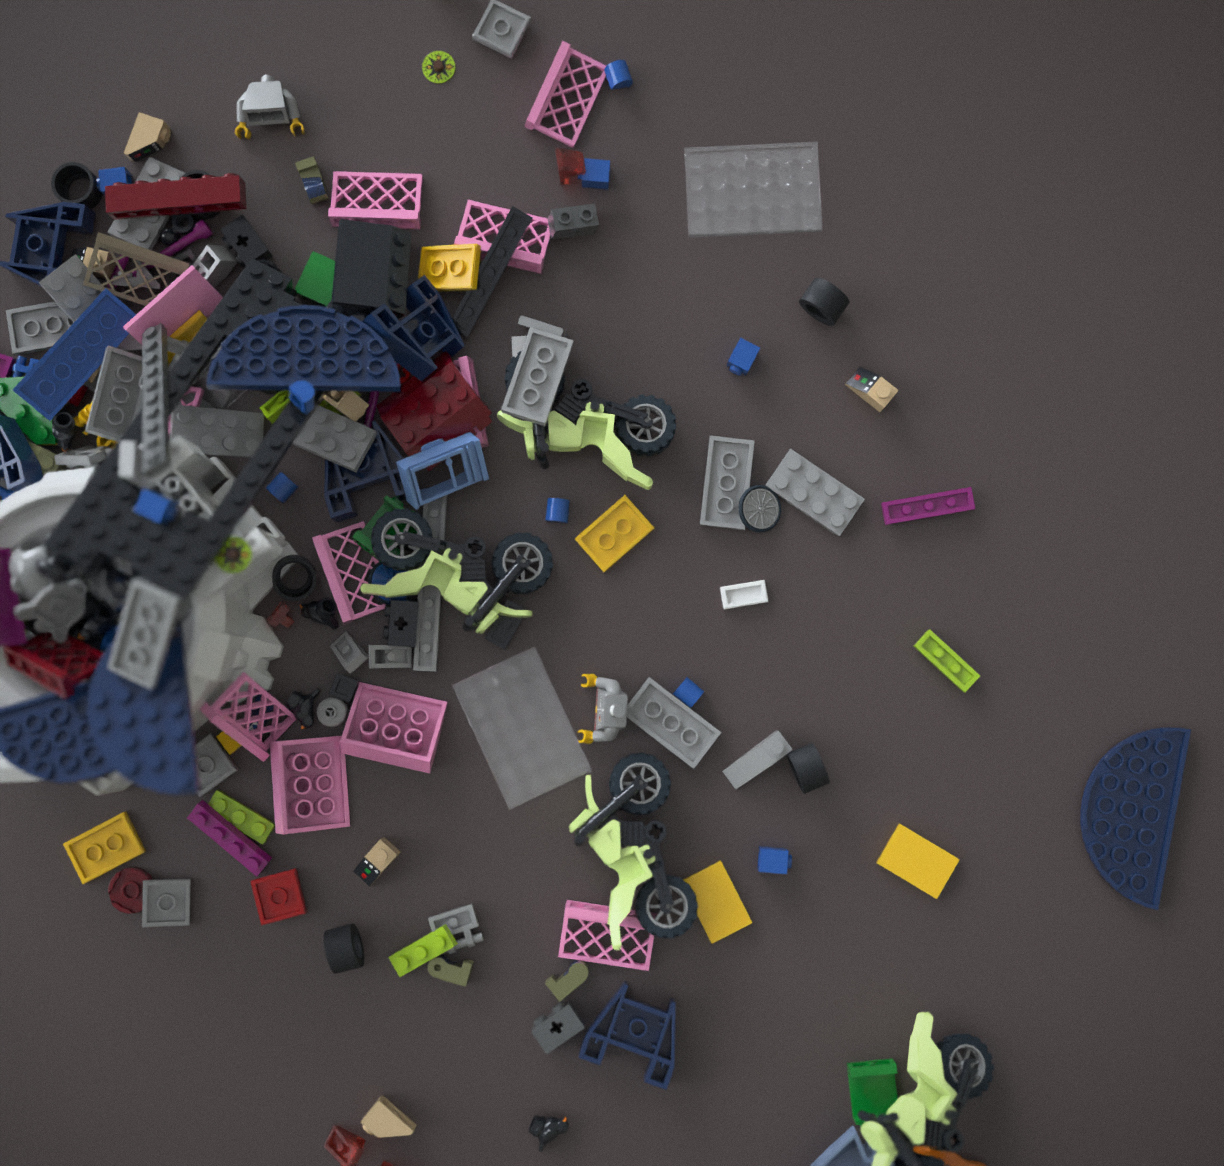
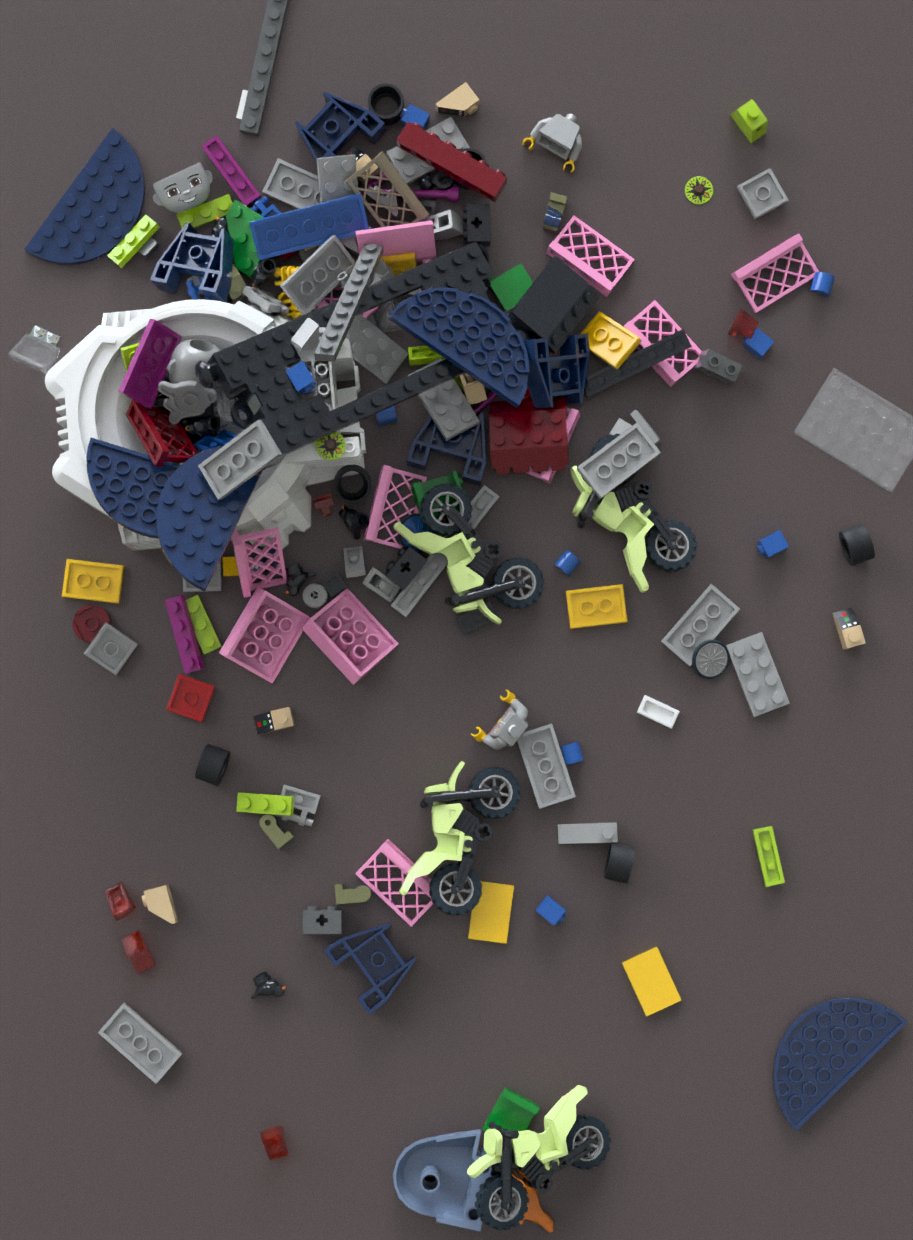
camera: 30 degrees right, 0 degrees up
blue brick [289,381,315,414] -> none
medium blue piece [396,432,489,510] -> none
clear plate [452,647,592,810] -> none
magenta plate [881,487,975,525] -> none

